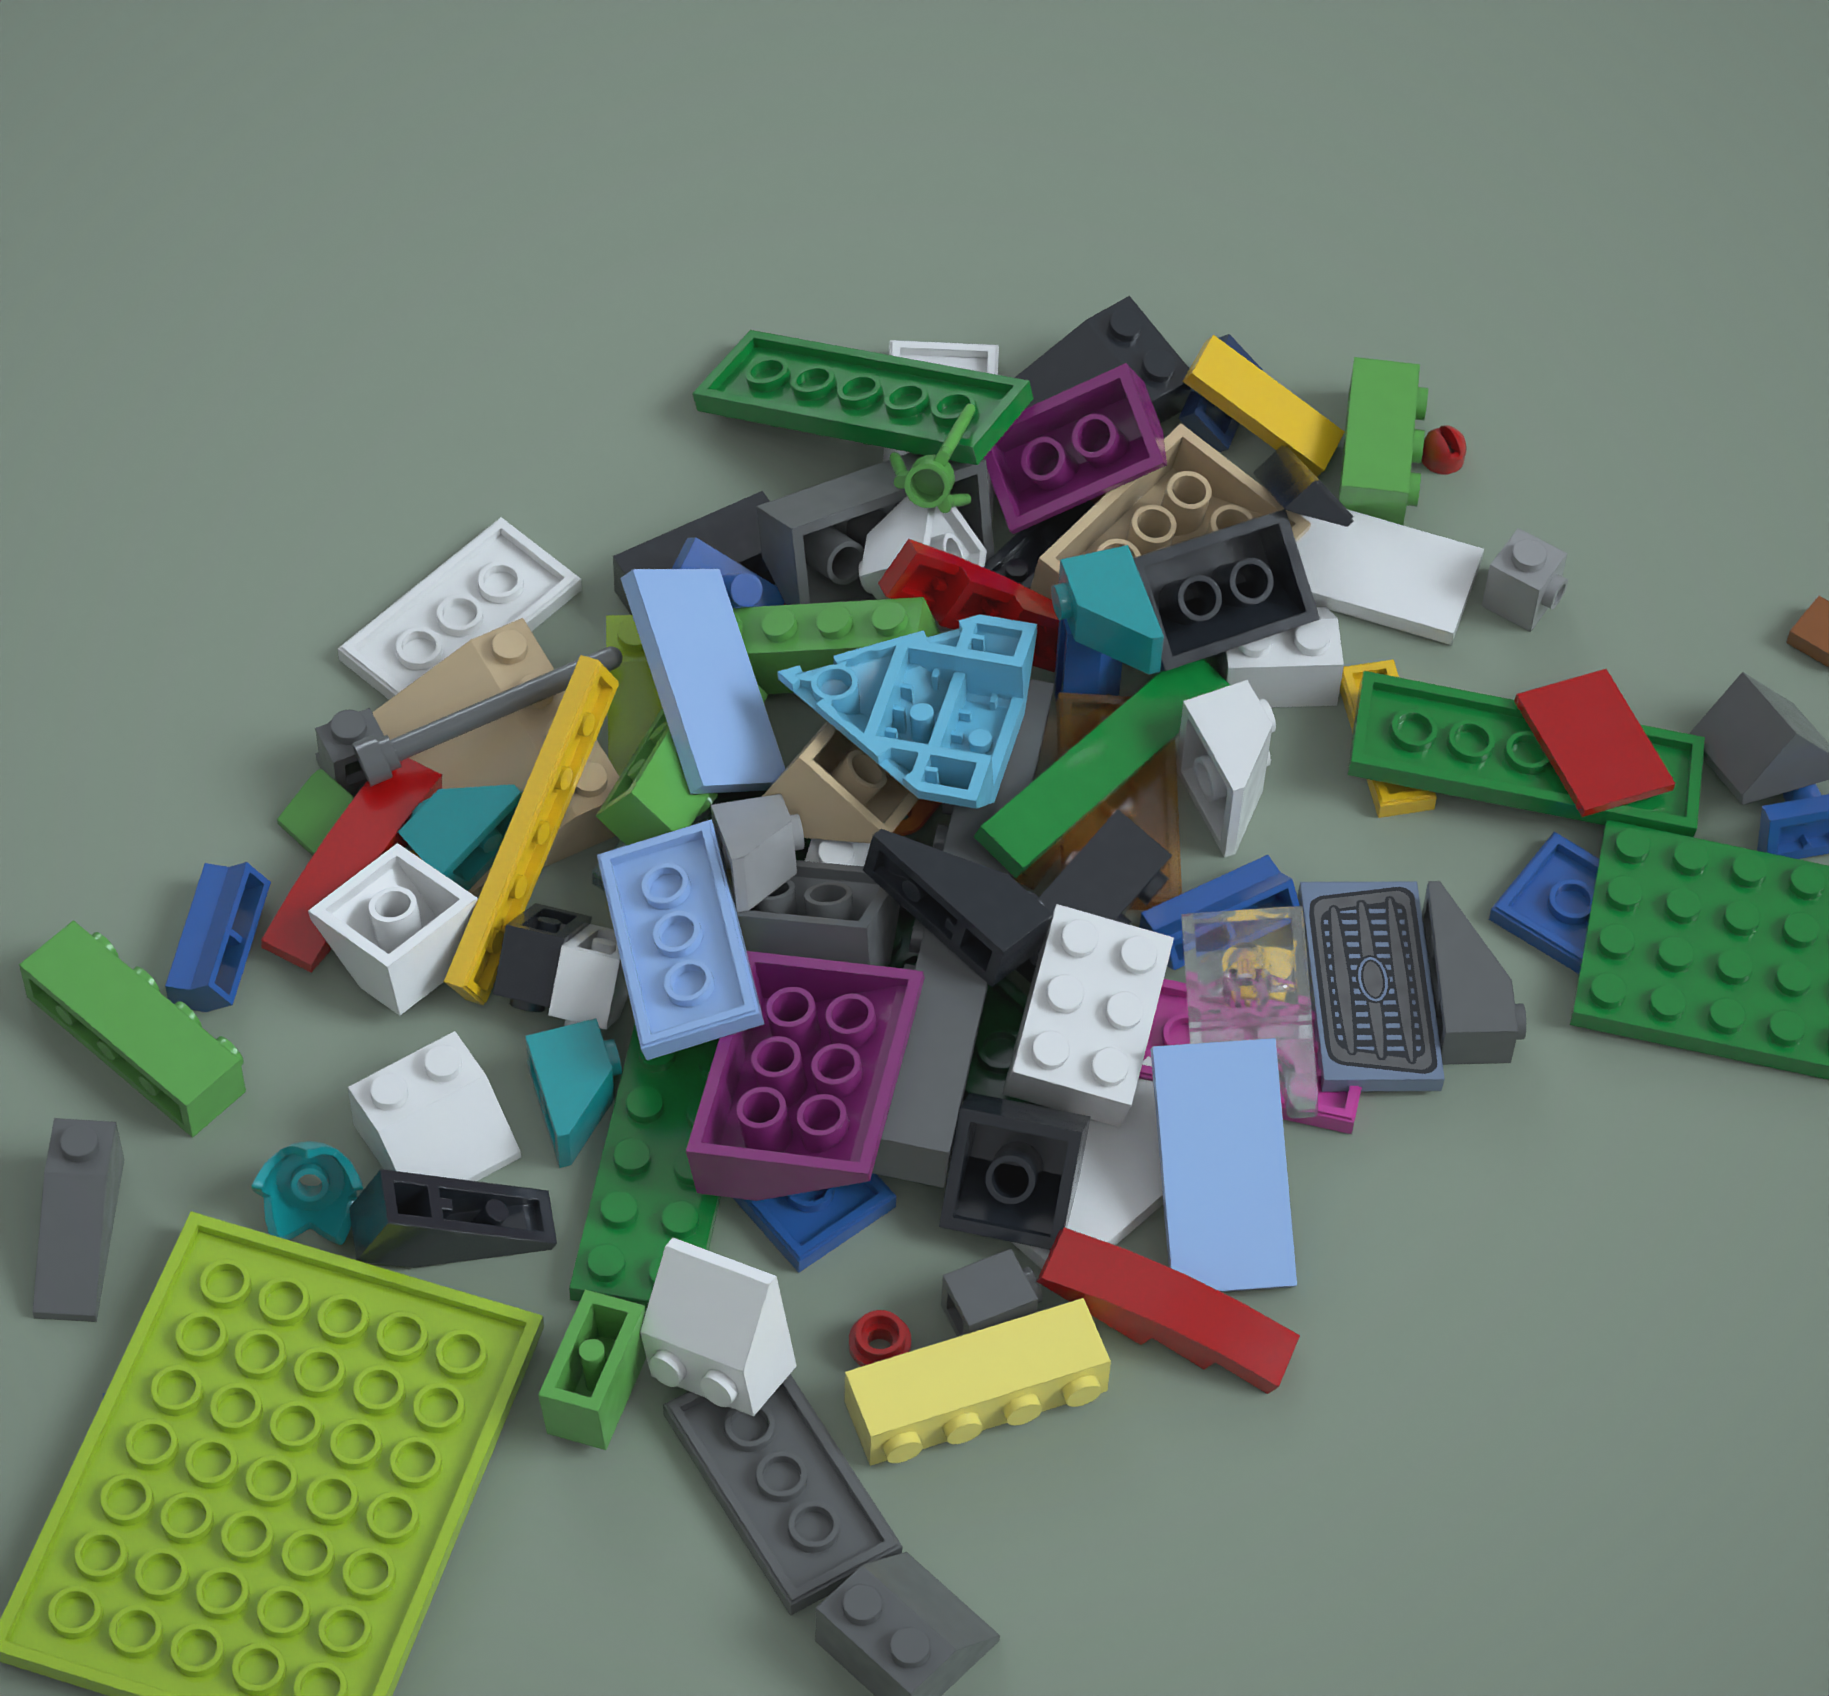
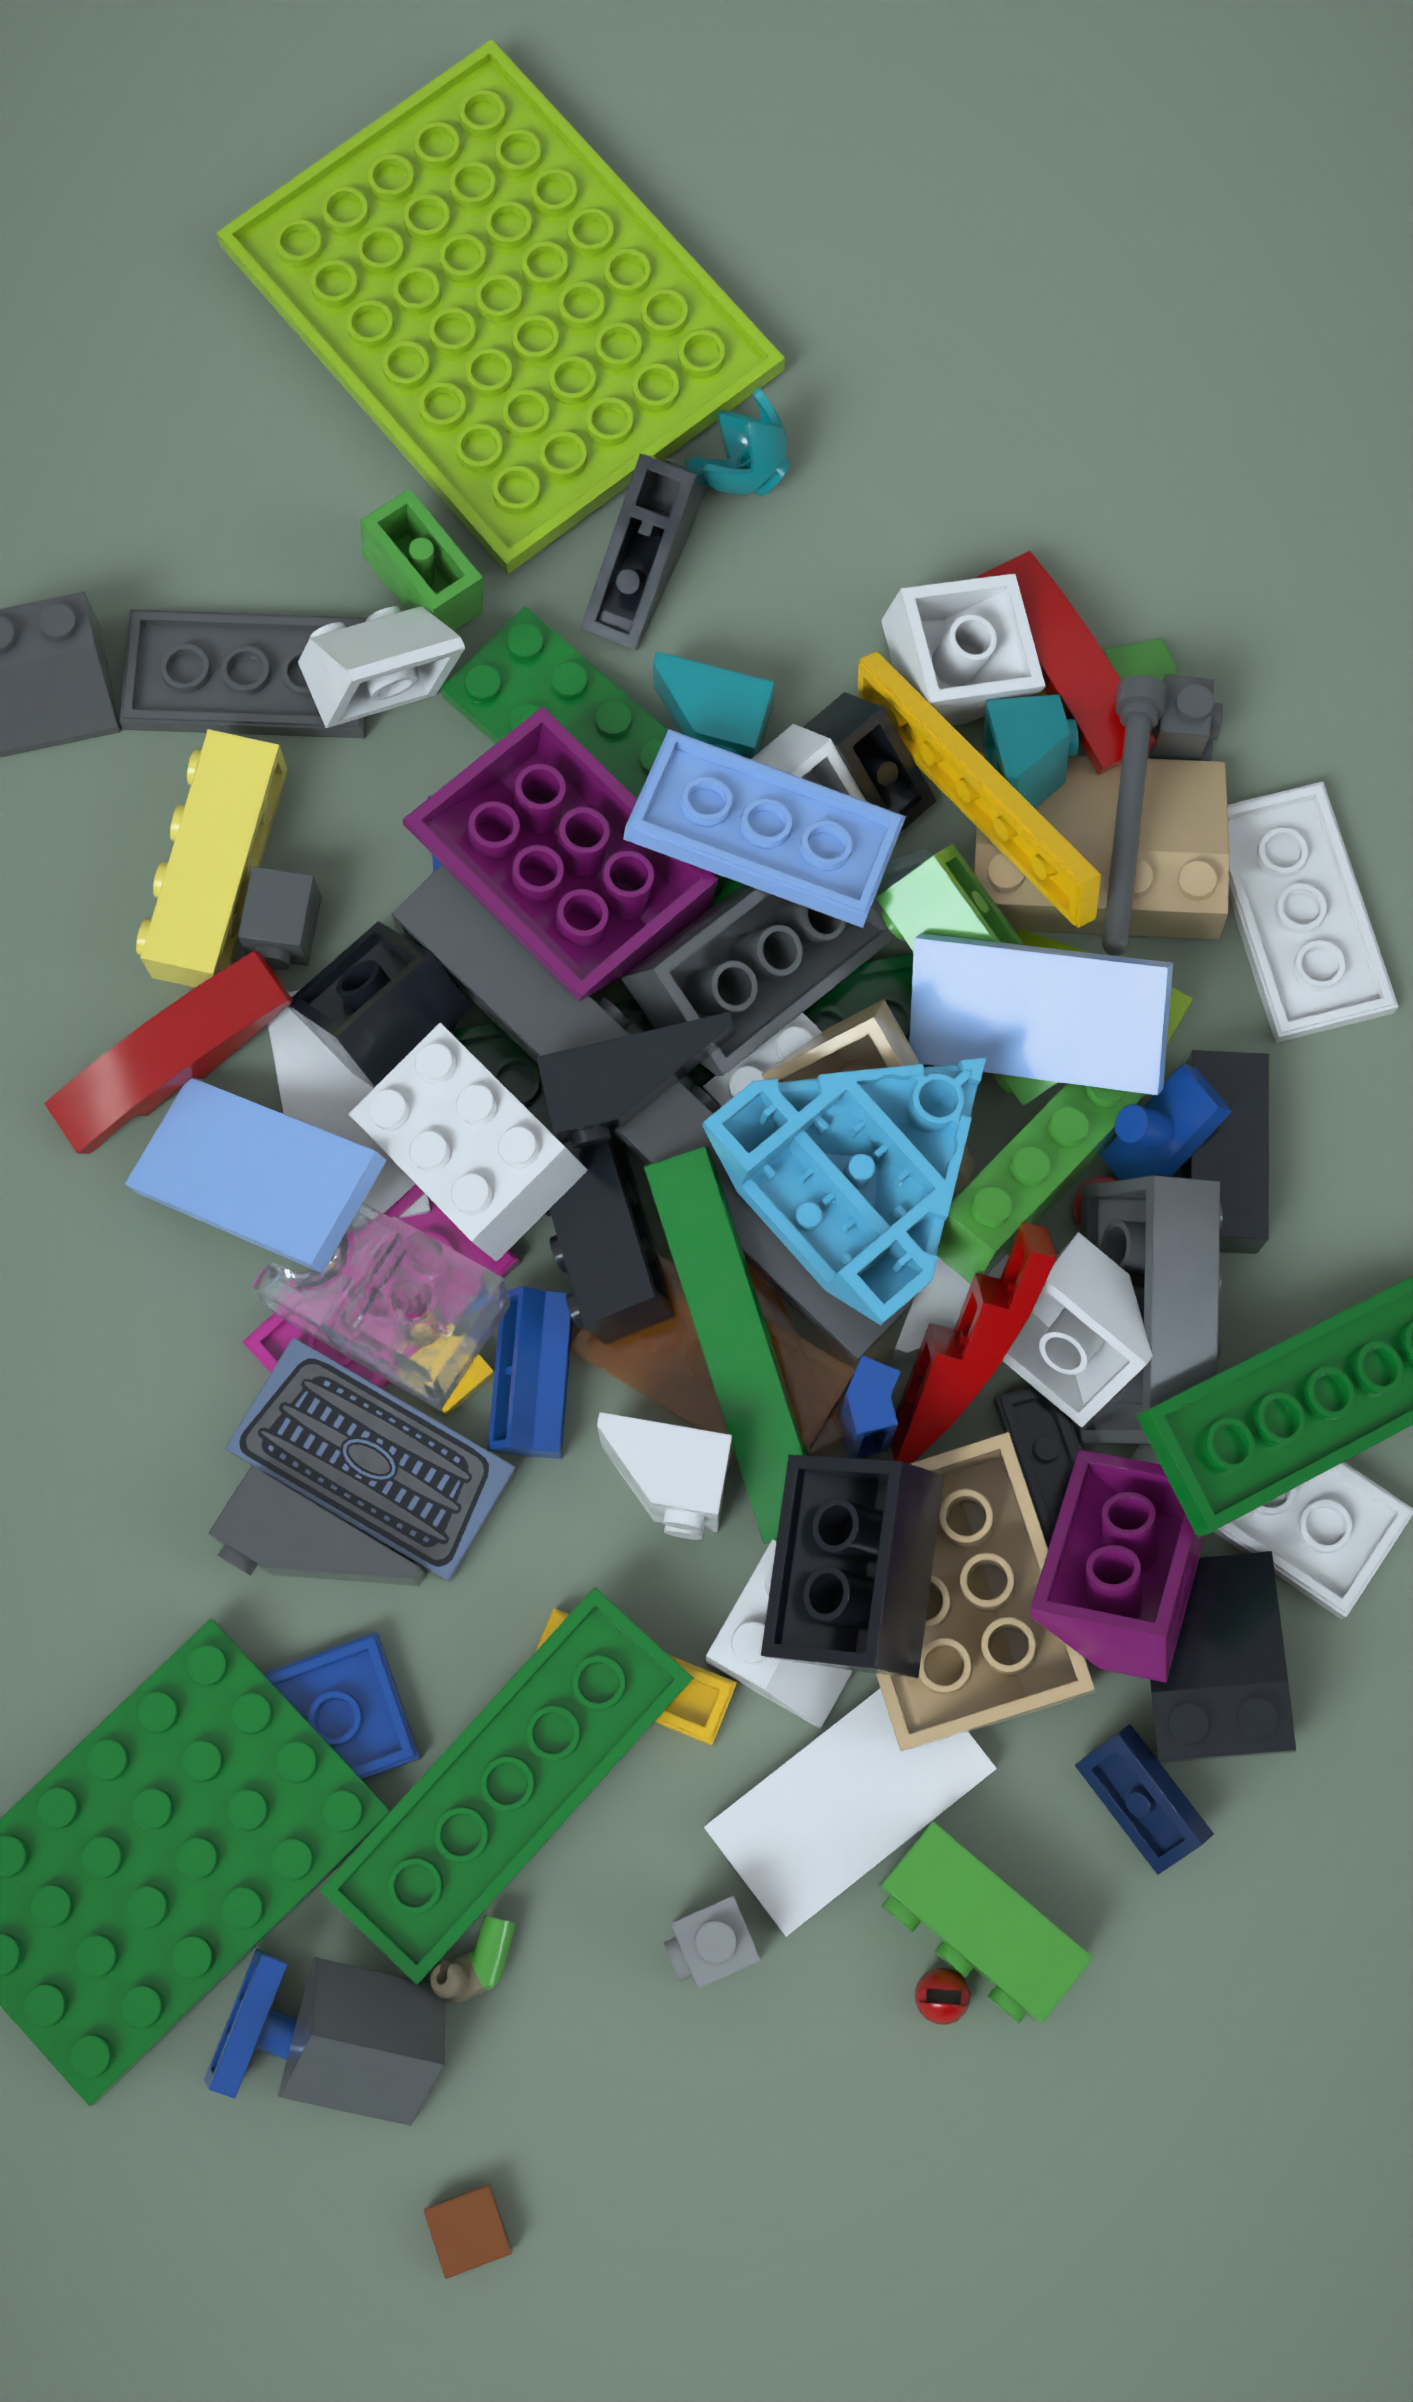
camera: 125 degrees right, 20 degrees up
bright green brick [19,920,246,1138] -> none
dark grey slope [33,1118,124,1322] -> none
blue piece [165,862,271,1012] -> none
white slope [348,1031,521,1181] -> none
light grey slope [711,794,804,912] -> none
red plate [848,1310,912,1367] -> none
bright green plant [889,404,975,513] -> none
teal slope [1051,545,1164,674] -> none
yellow tile [1183,335,1345,477] -> none
black slope [1253,445,1354,527] -> none
red piece [1514,669,1676,817] -> none
none -> arm [430,1915,516,2003]

